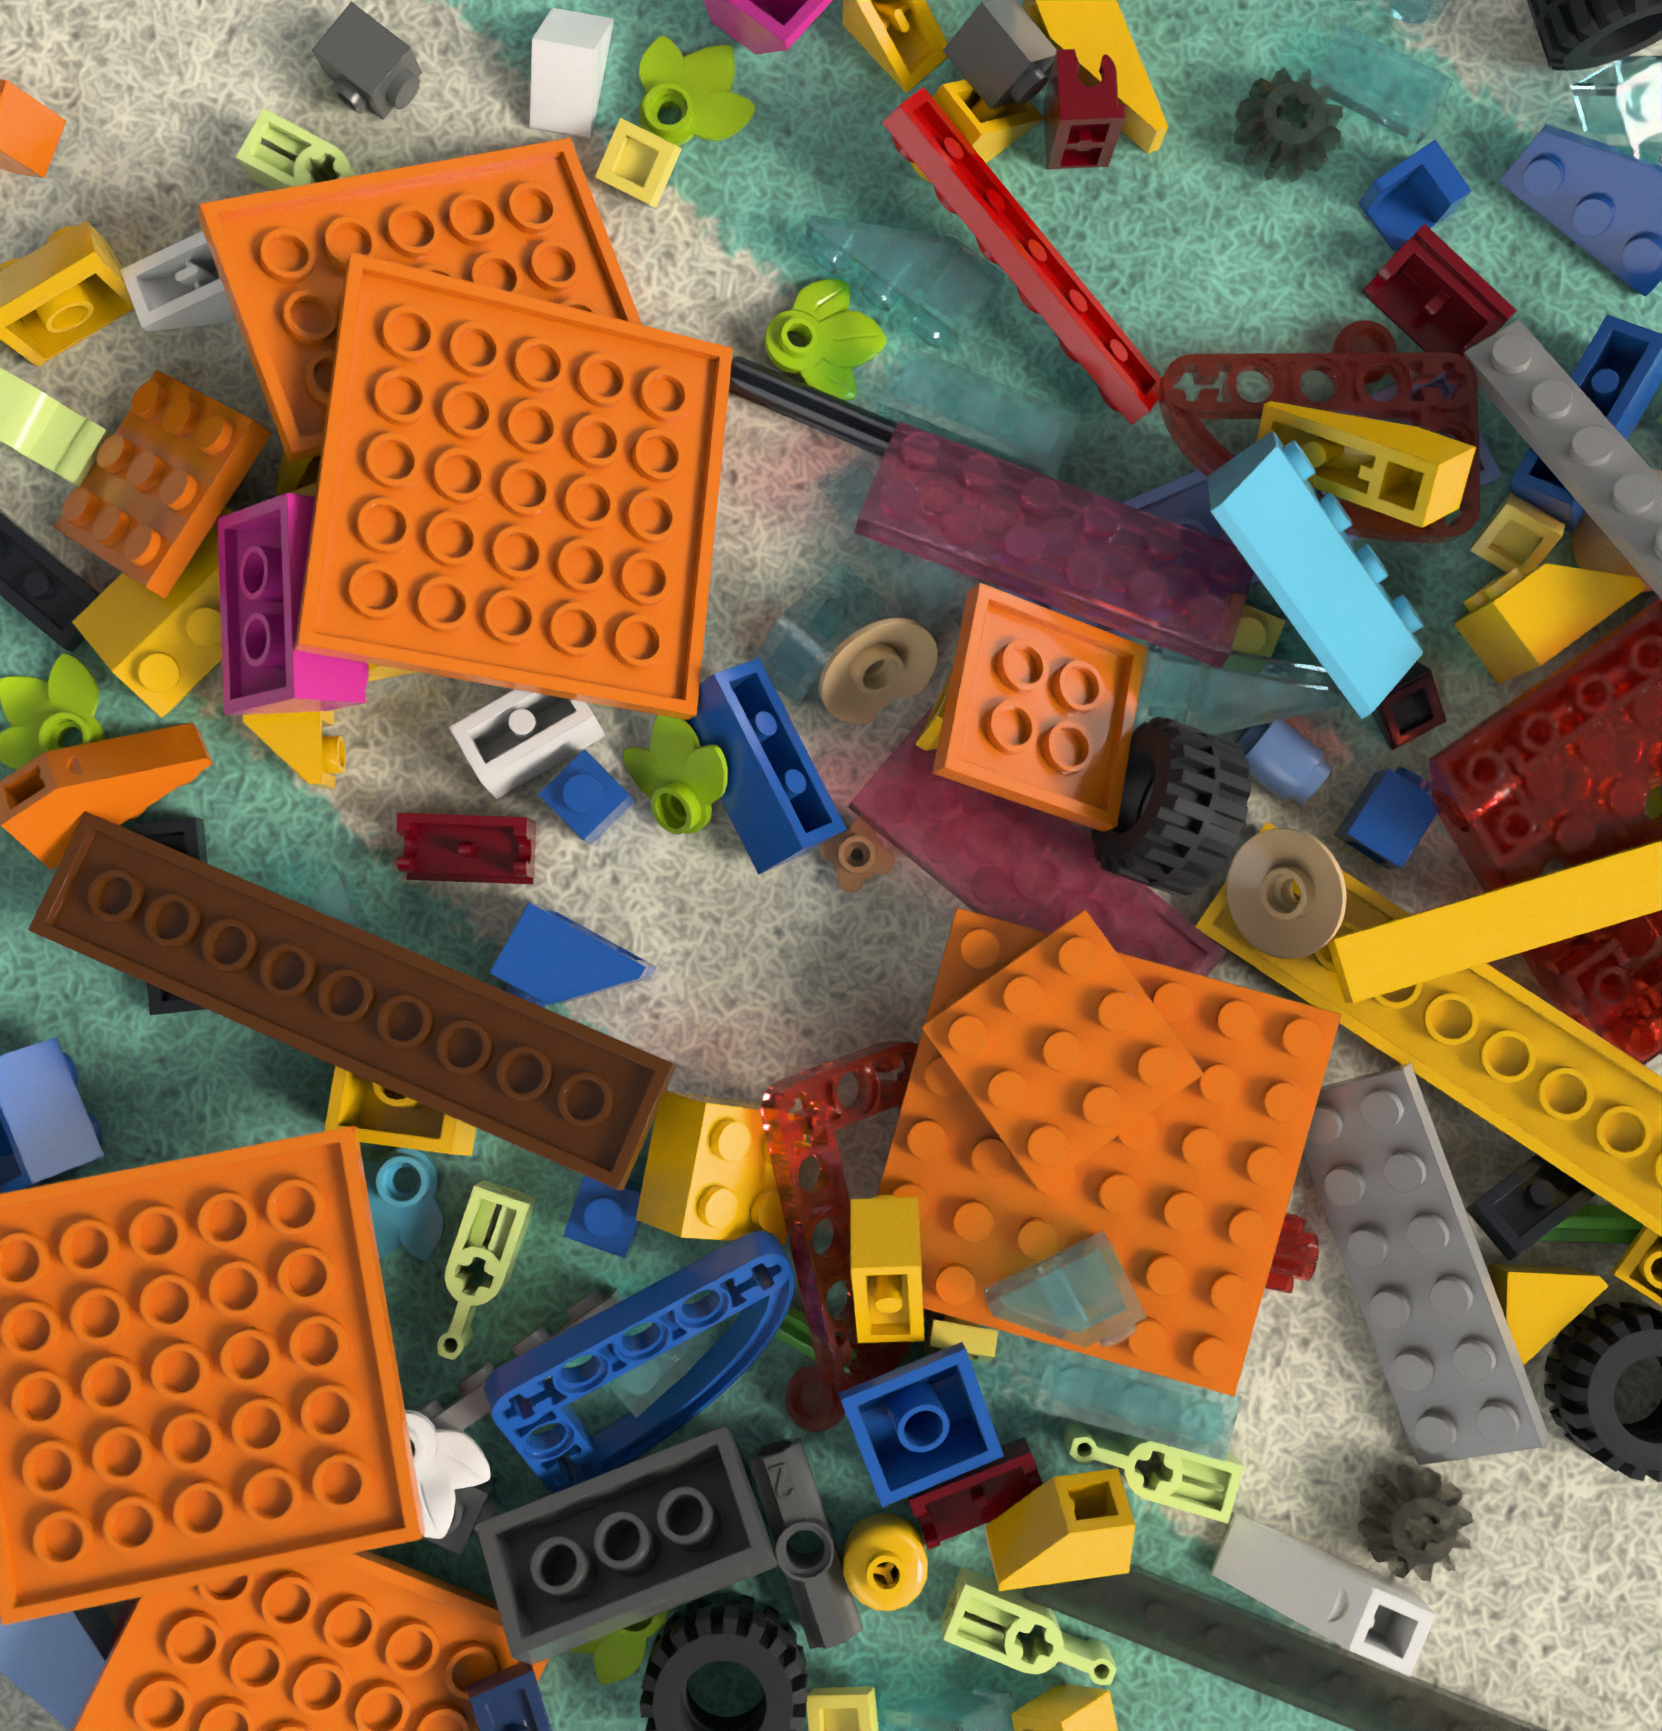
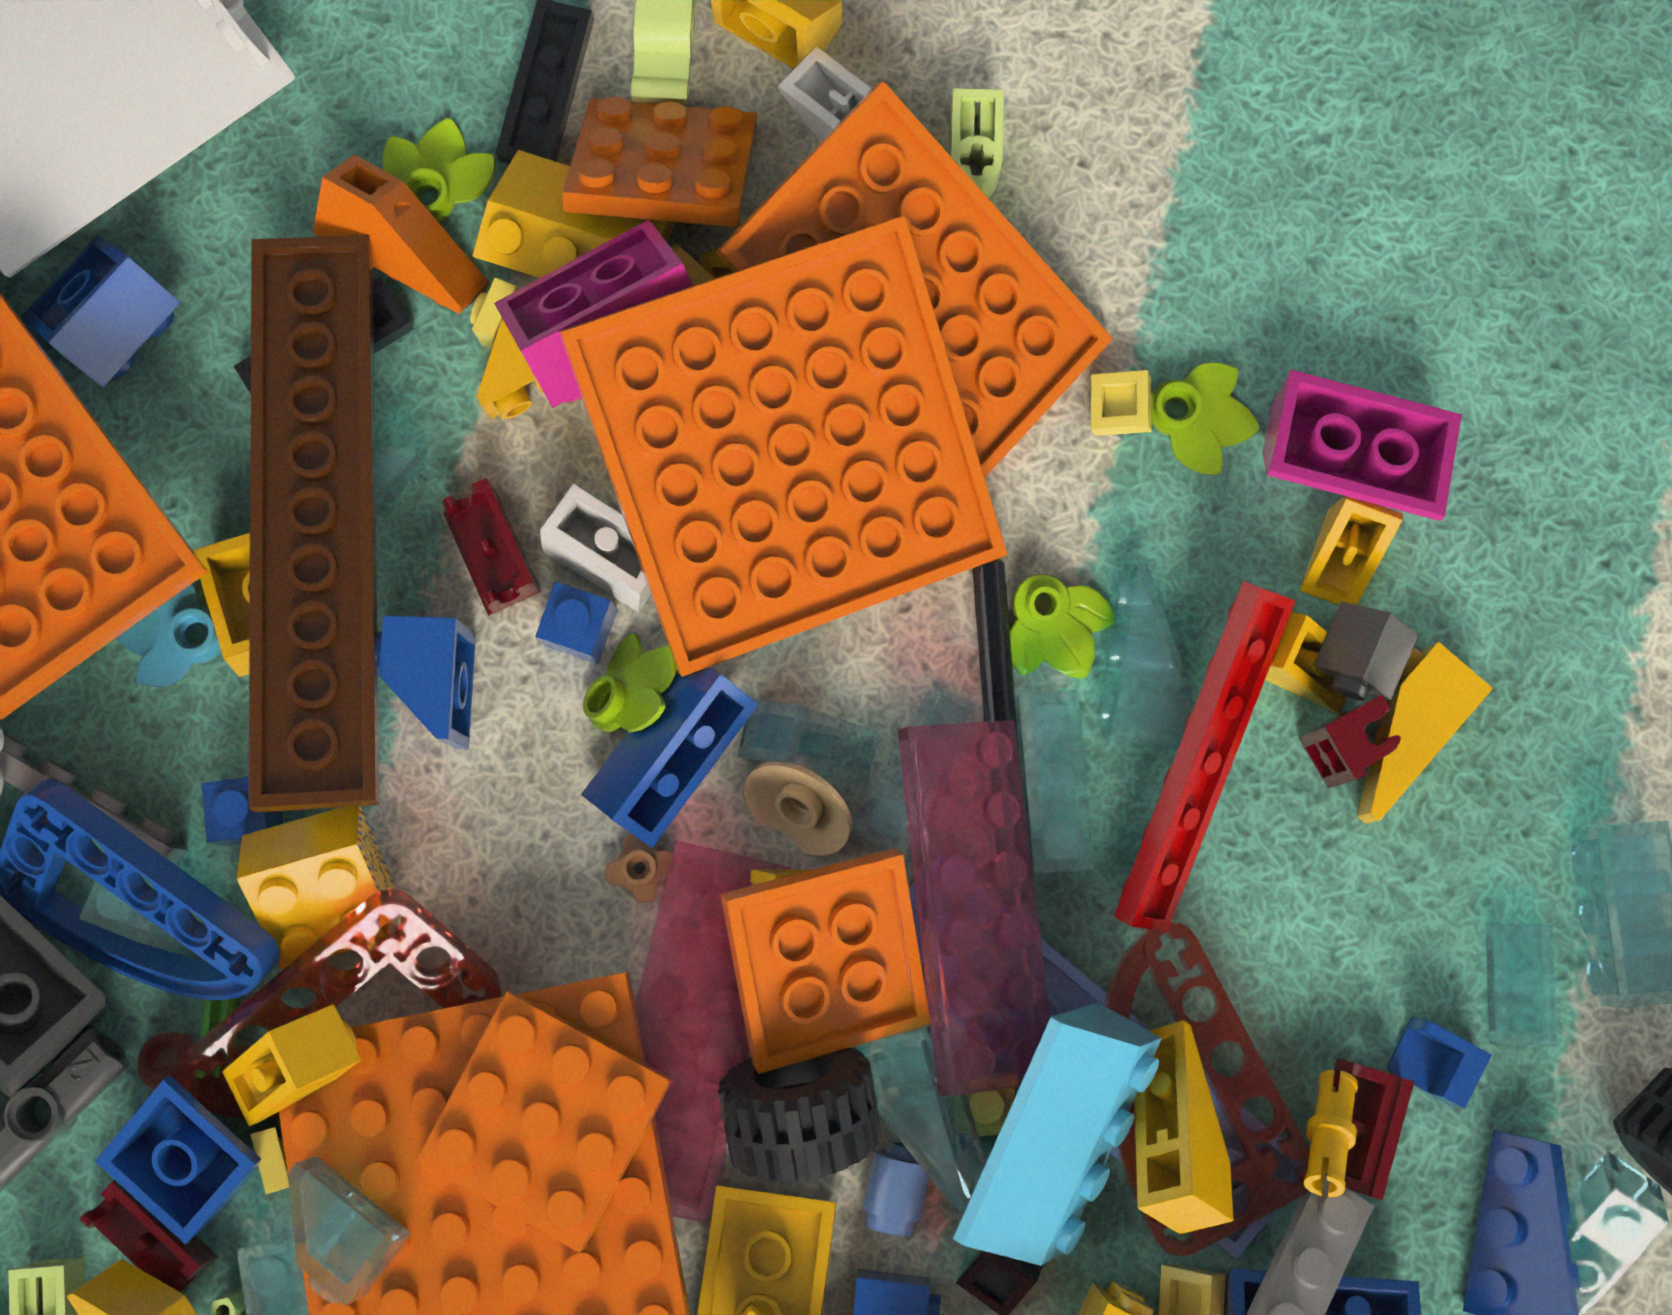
camera: 65 degrees right, 5 degrees down
dark grey brick [312,1,422,120] -> none
yellowish green piece [437,1180,538,1361] -> none
white slope [530,8,614,140] -> none
yellow head [843,1513,928,1611] -> none
tan dish [1226,828,1346,959] -> none
clear smoke gear [1233,67,1343,184] -> none
clear red plate [1332,320,1396,385] -> none
none -> light yellow plate [470,278,518,348]
none -> yellow pin [1304,1070,1358,1197]

